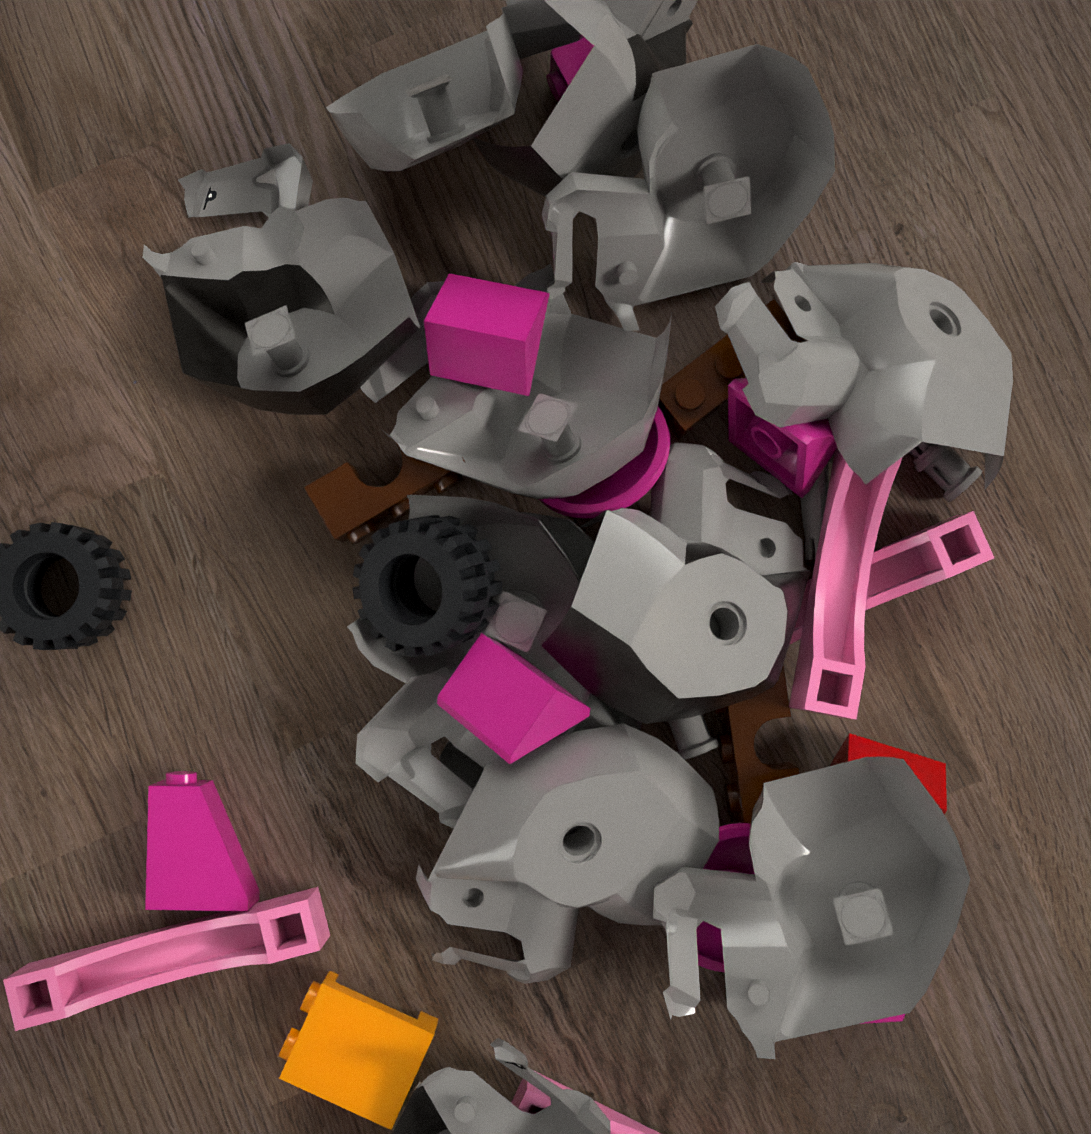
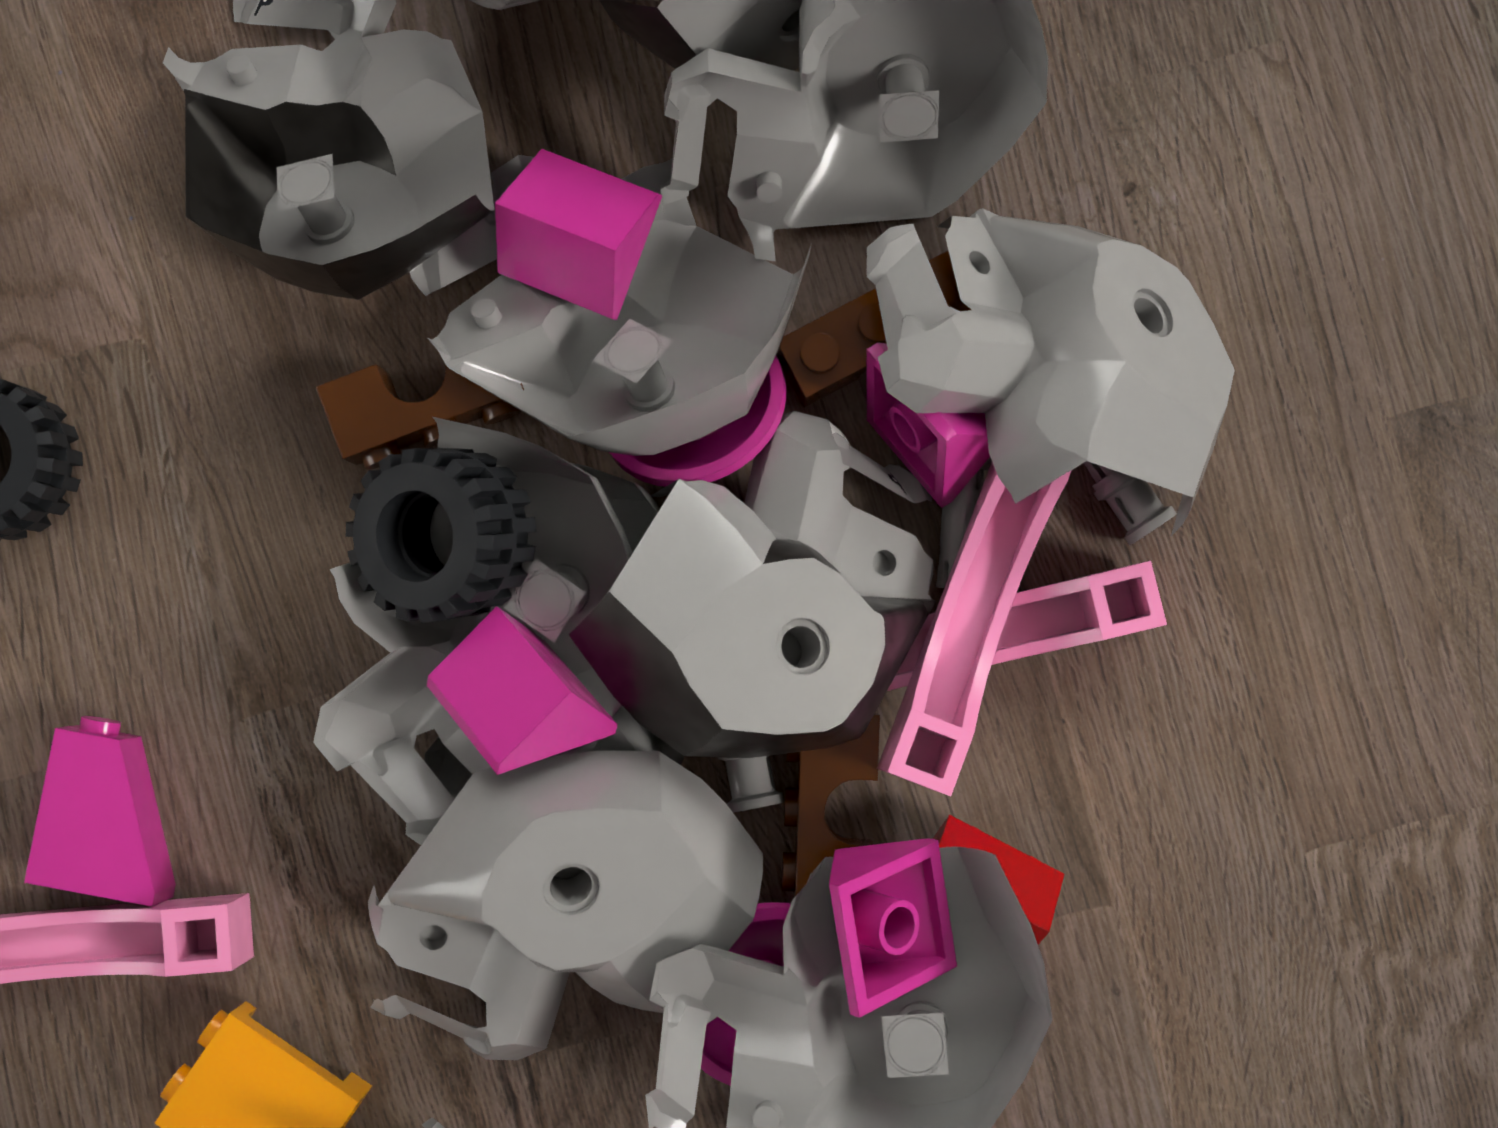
camera: 10 degrees right, 0 degrees up
none -> dark pink slope [829,838,957,1018]

